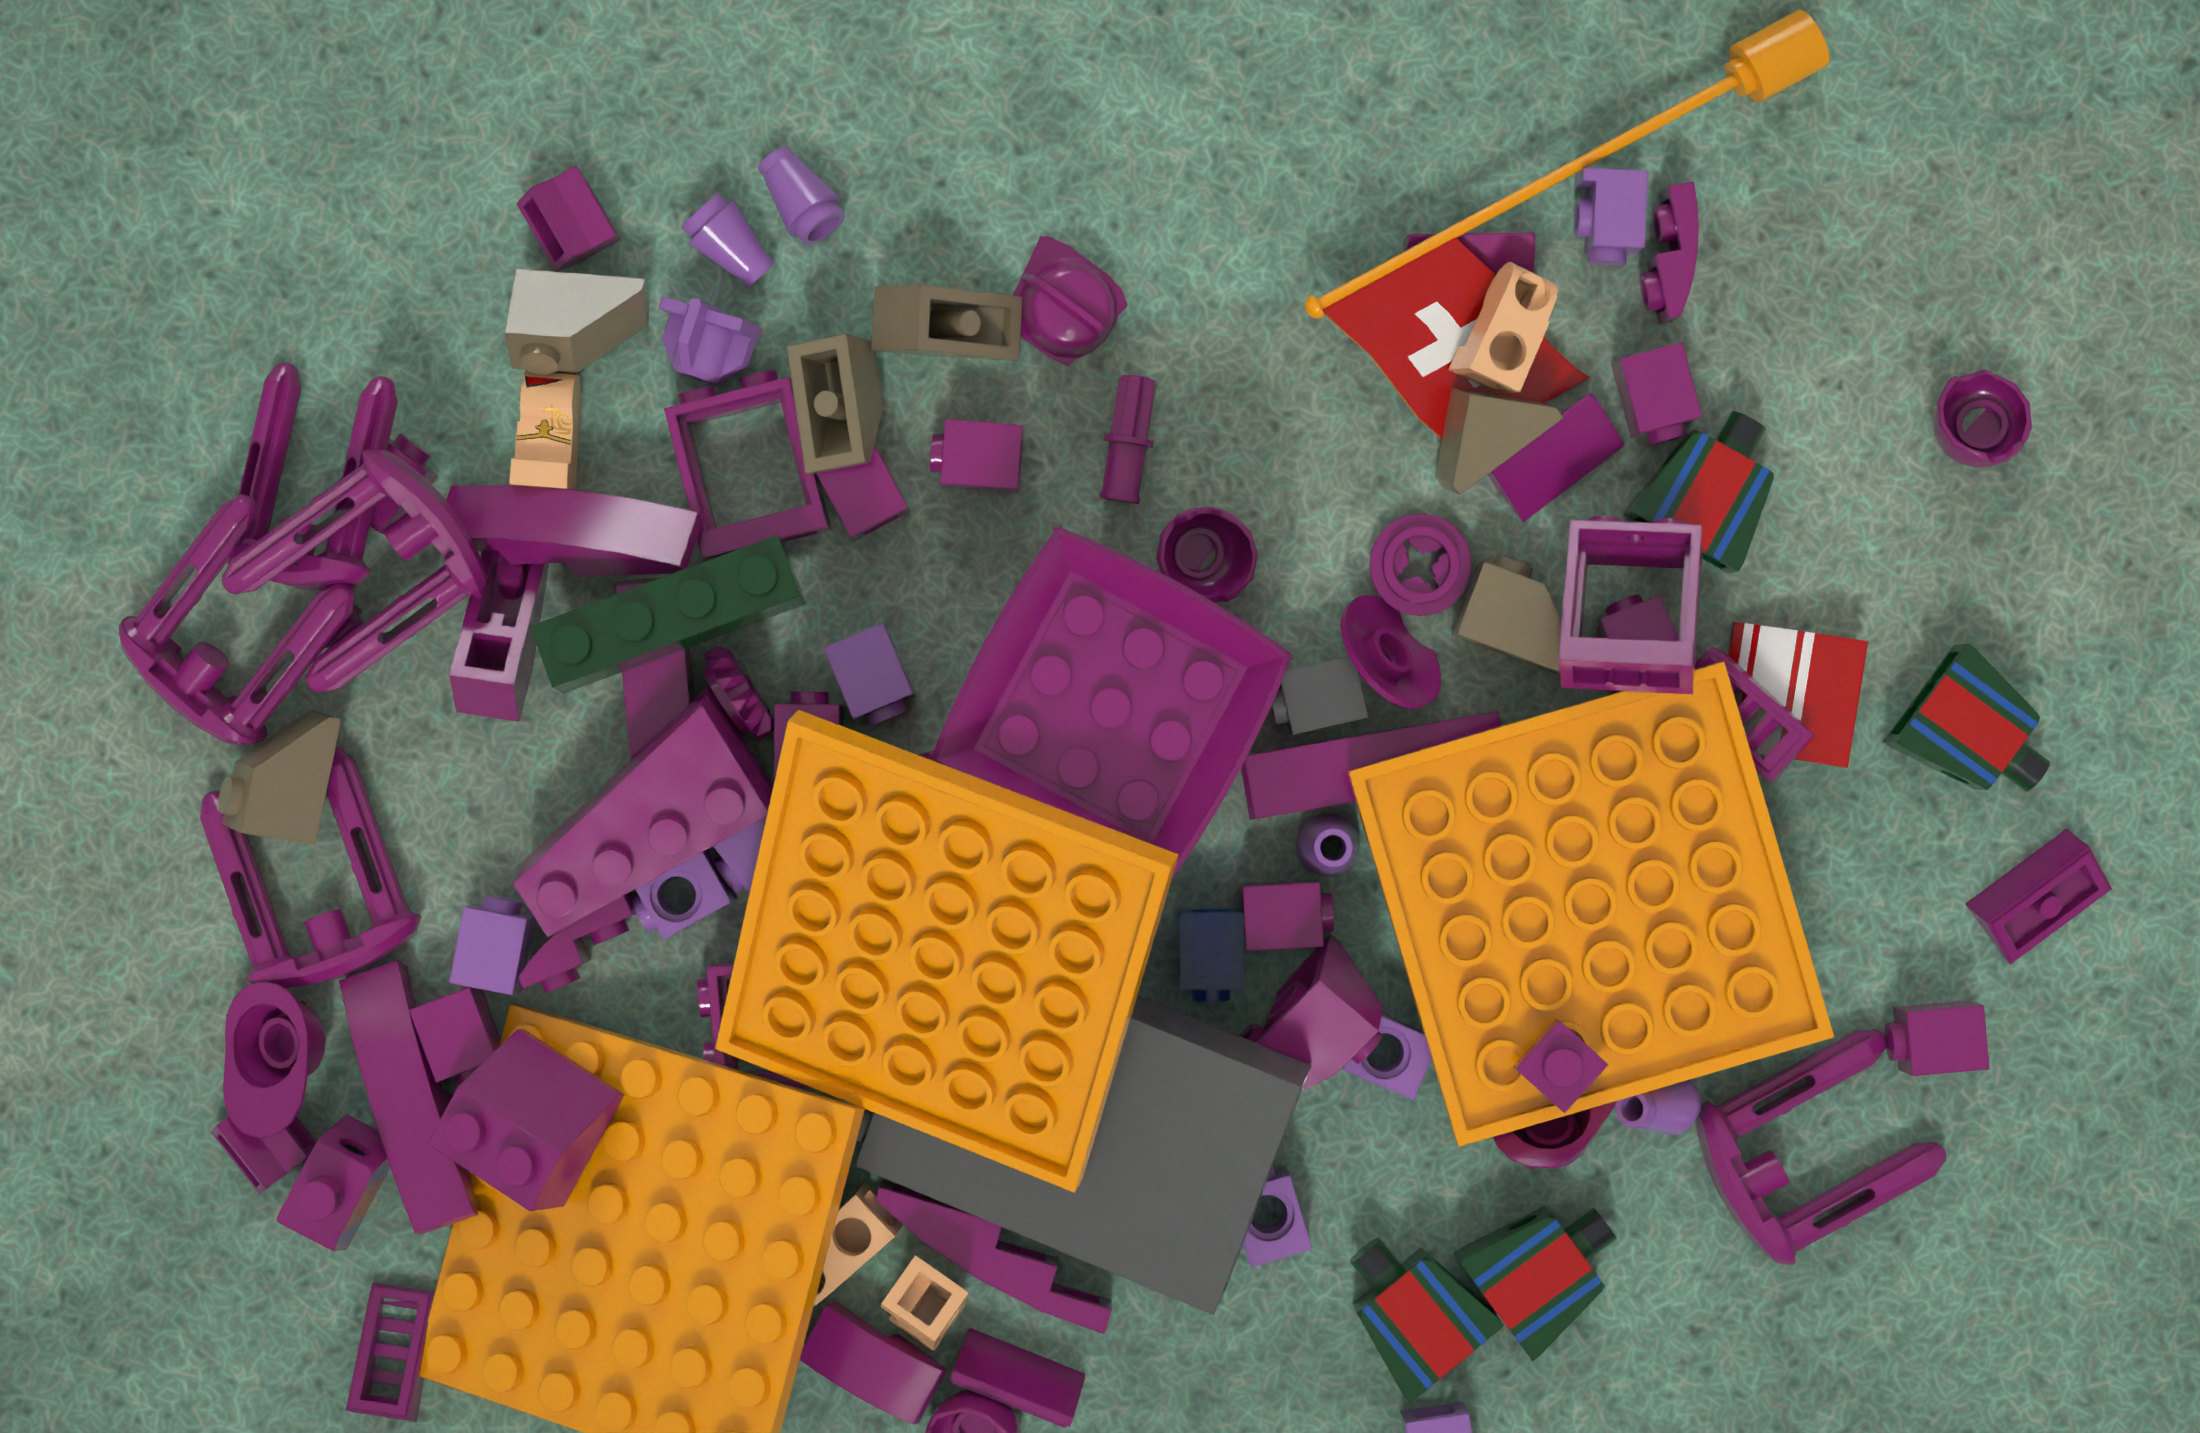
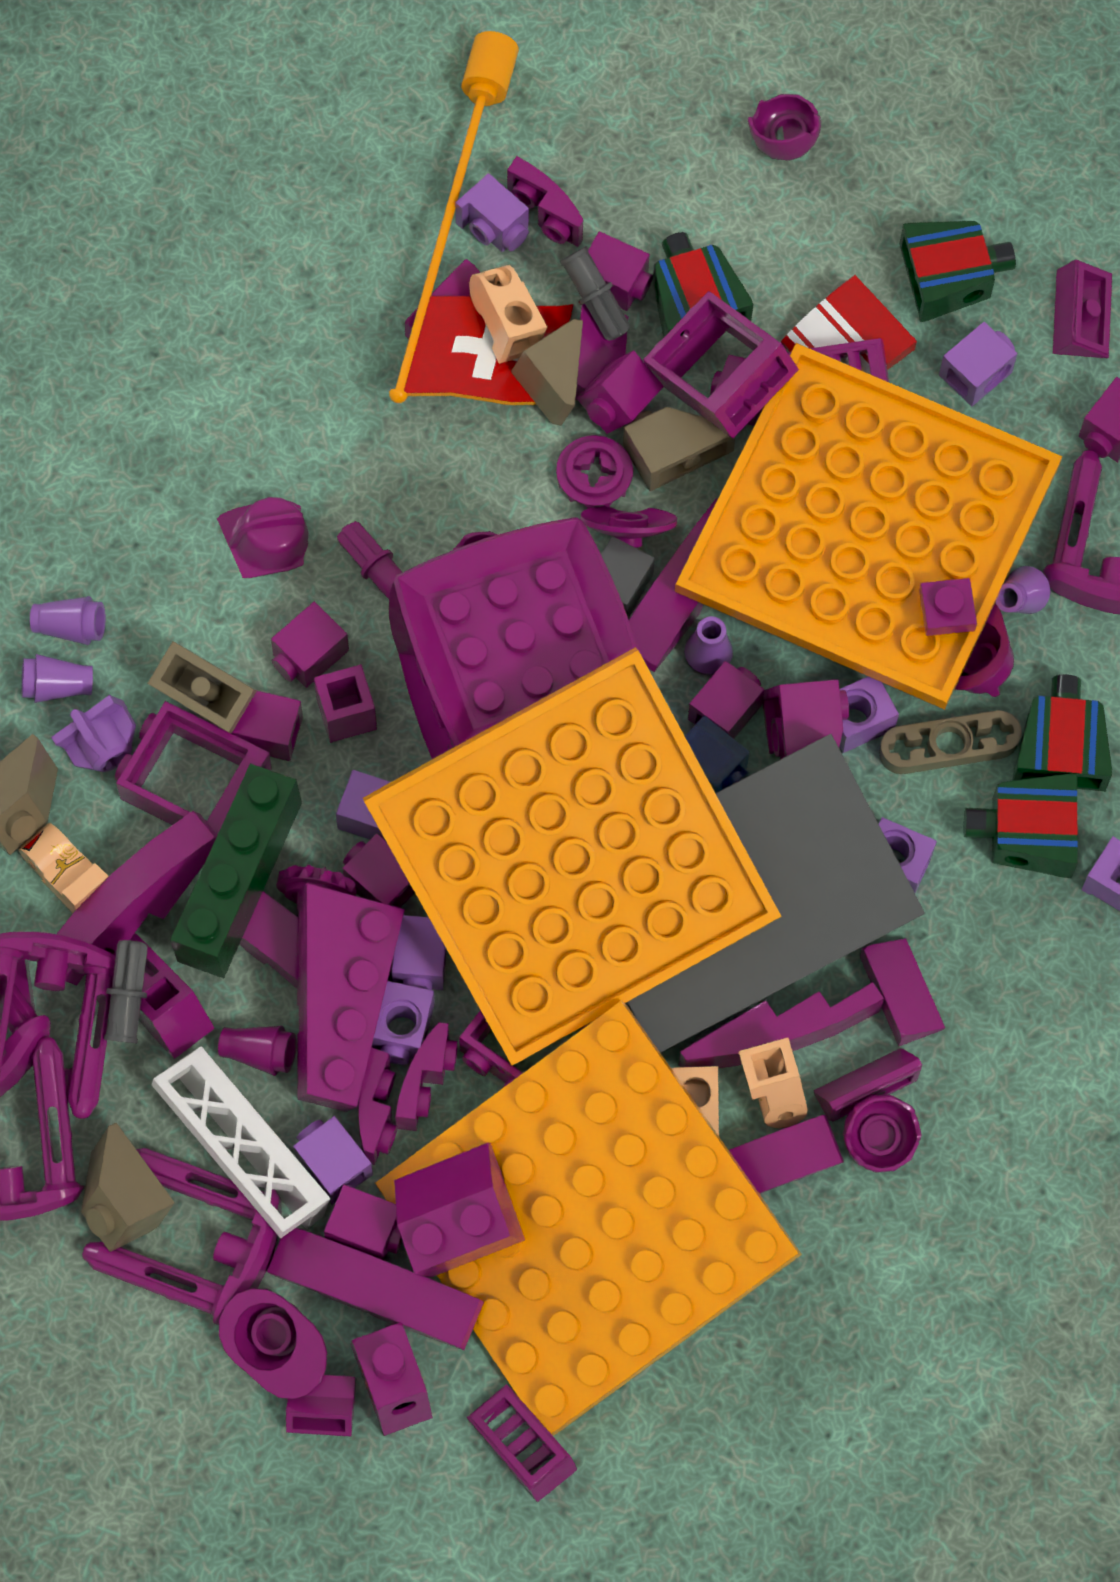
camera: 50 degrees left, 20 degrees down
dark tan slope [871,285,1023,361] -> none
none -> dark grey axle [104,940,147,1044]
none -> white fence [152,1046,330,1238]
none -> magenta cone [218,1026,297,1076]
none -> magenta brick [314,664,377,743]
none -> magenta slope [395,1022,458,1131]
none -> dark grey axle [560,246,630,341]
none -> magenta brick [576,350,664,434]
none -> magenta slope [860,938,945,1047]
none -> dark tan beam [879,710,1022,774]
none -> medium lavender brick [939,322,1018,407]

